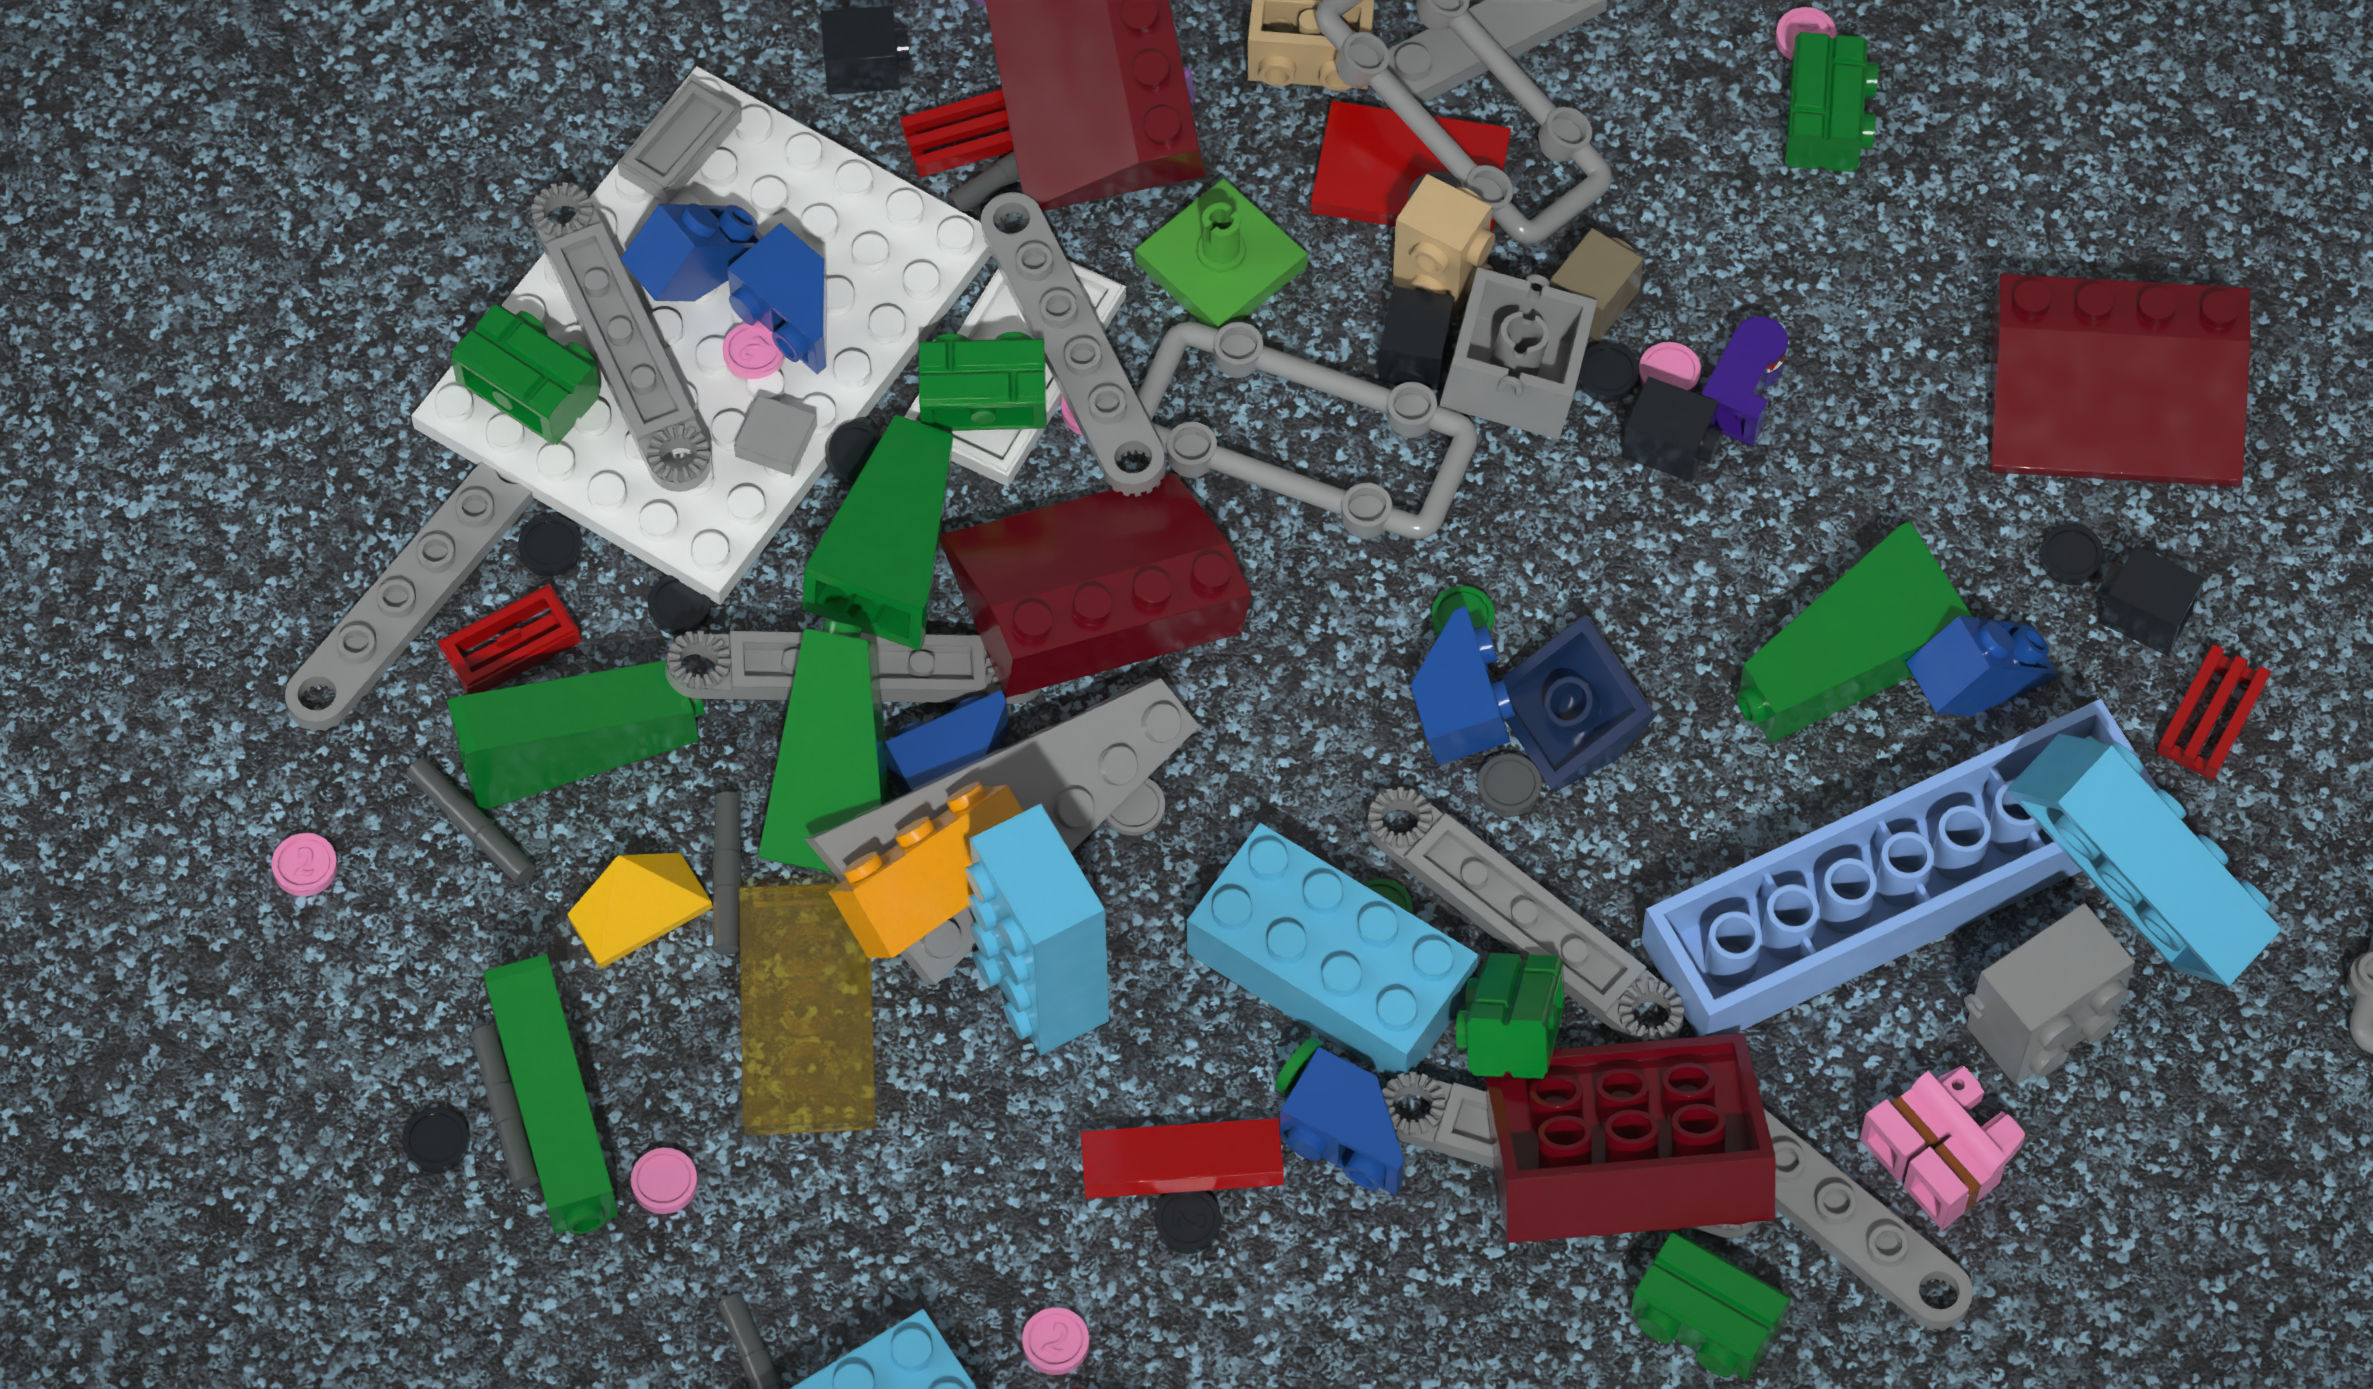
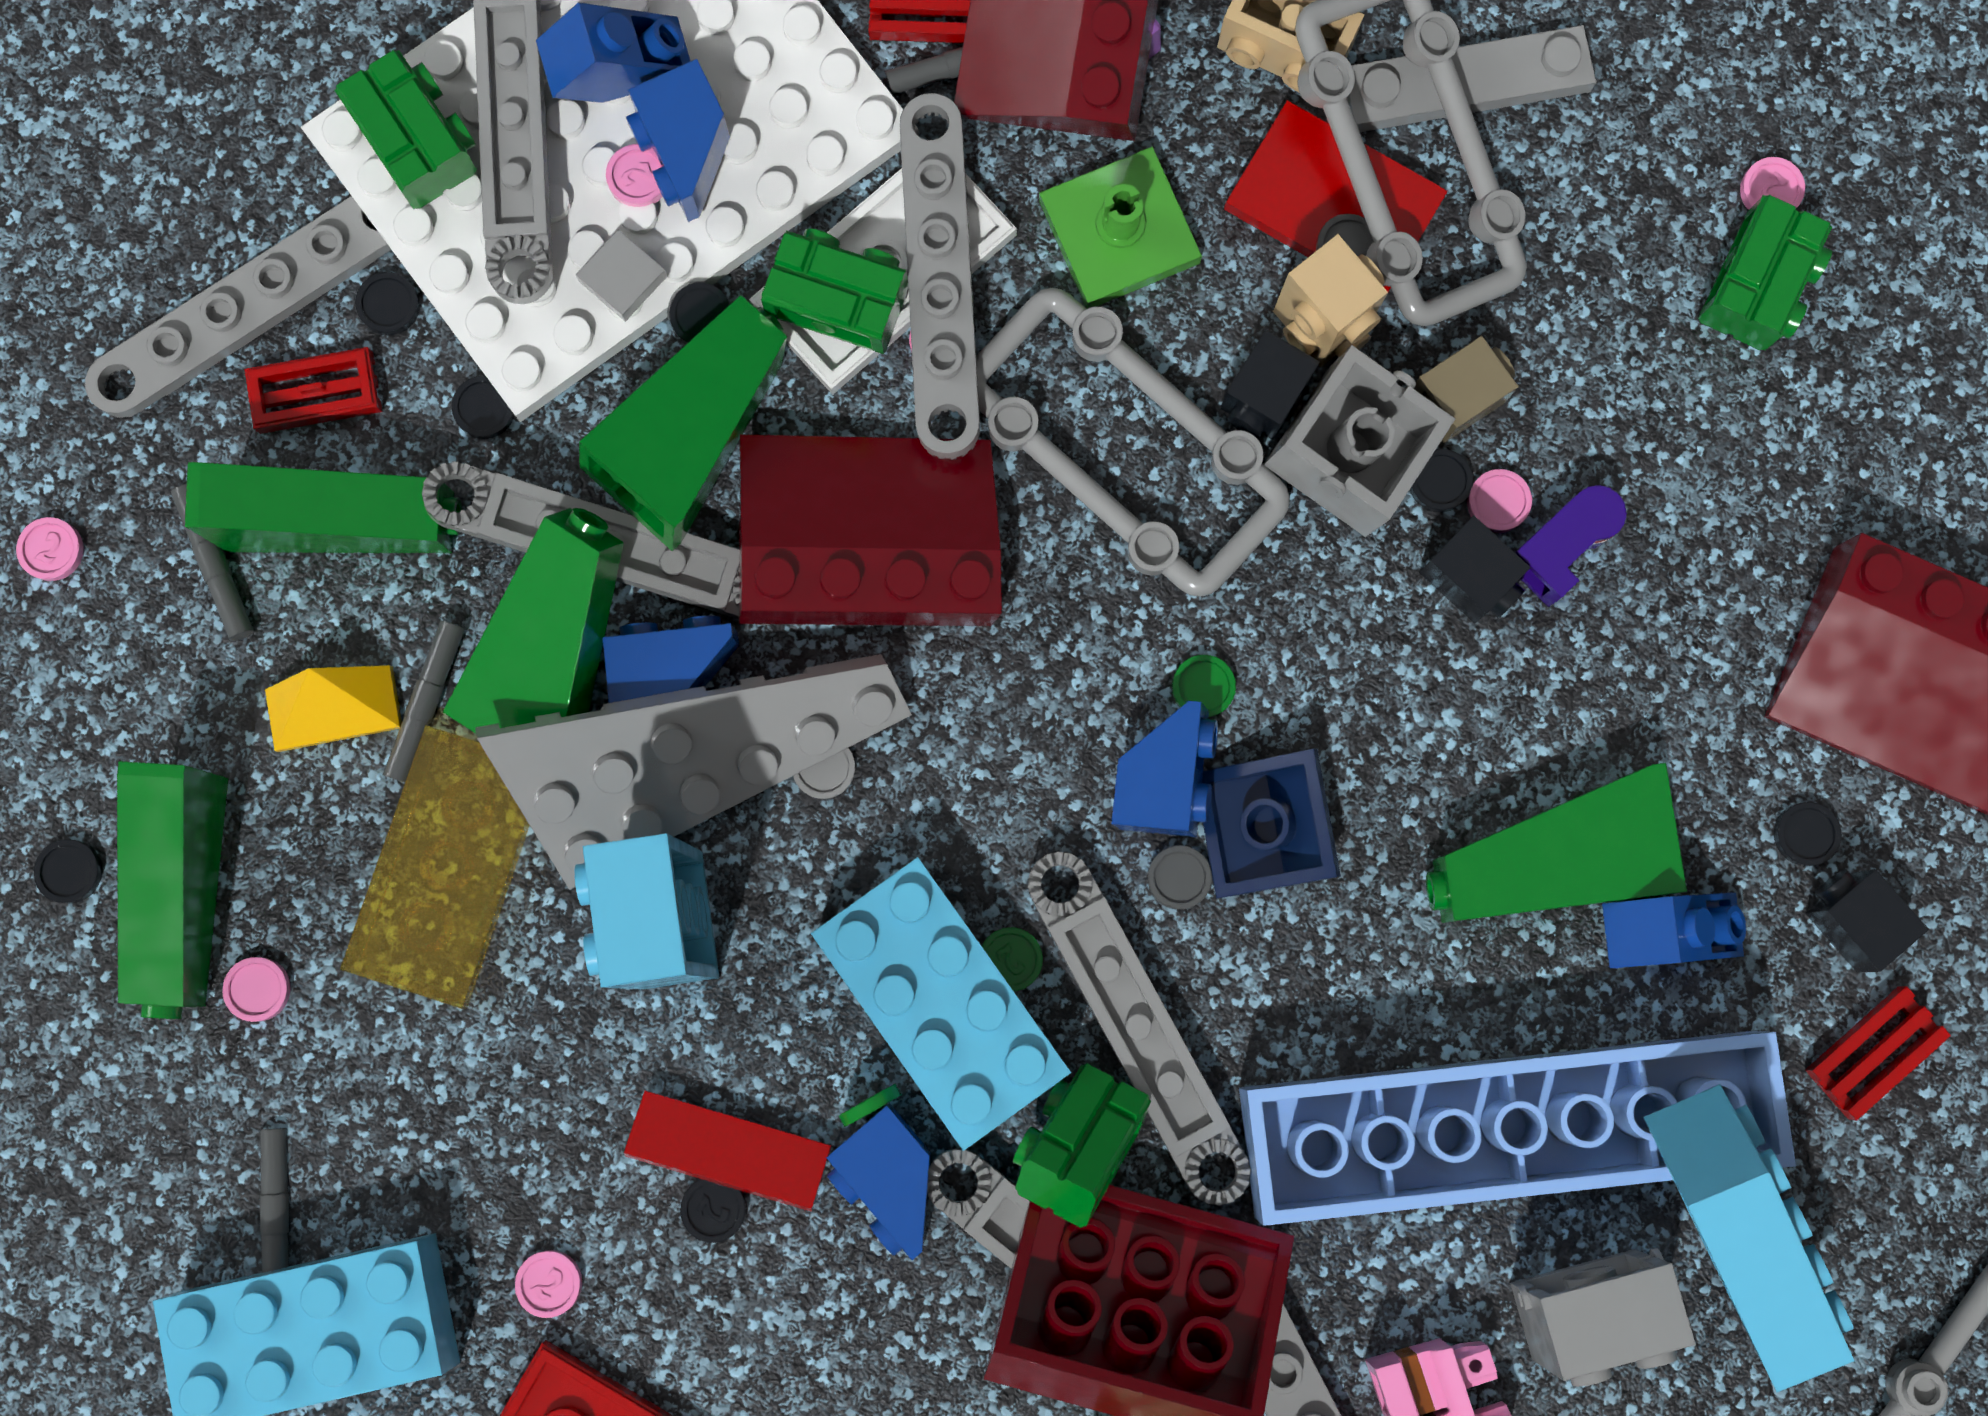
camera: 20 degrees right, 20 degrees up
light orange brick [828,781,1023,958] -> none

